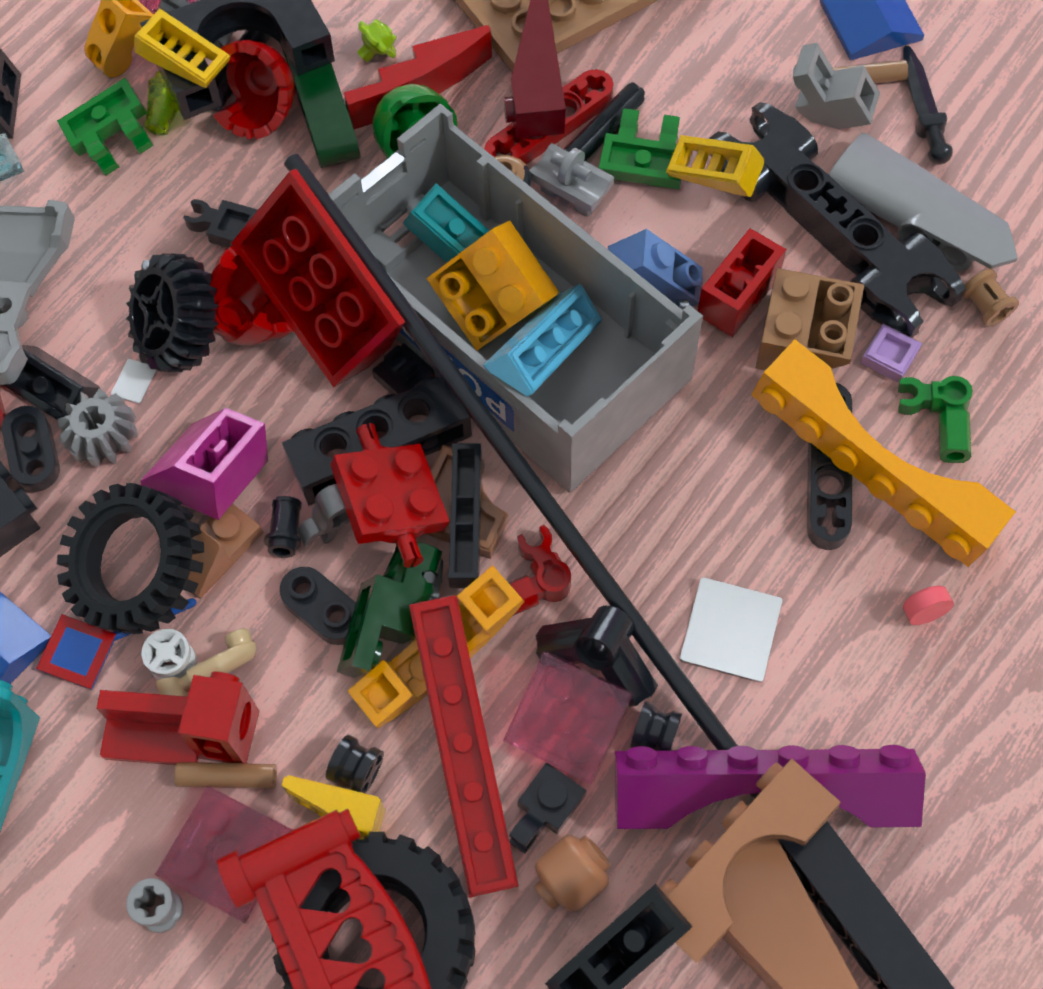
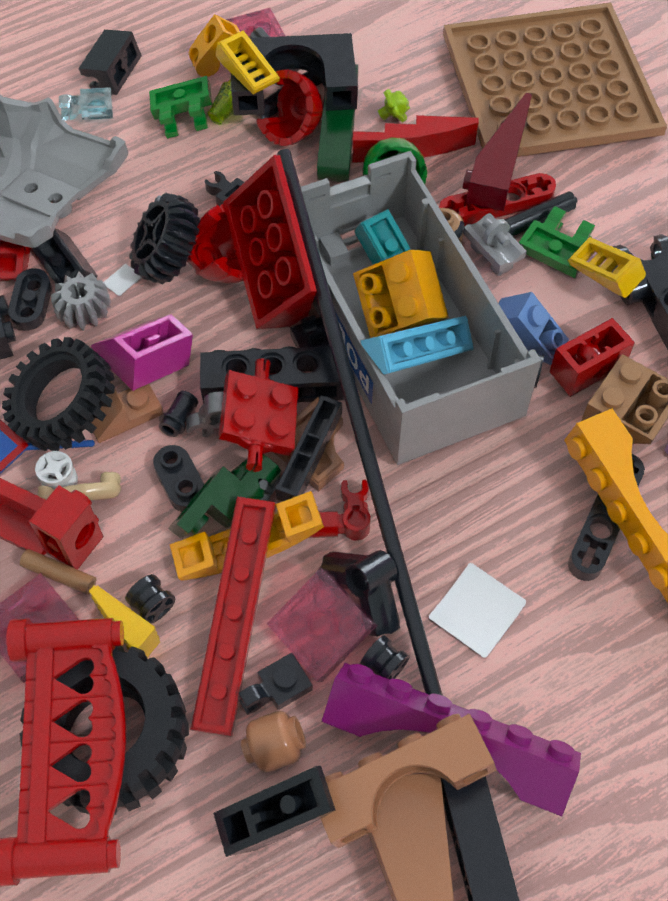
camera: 20 degrees right, 5 degrees down
coral tile [903,586,954,625] -> none

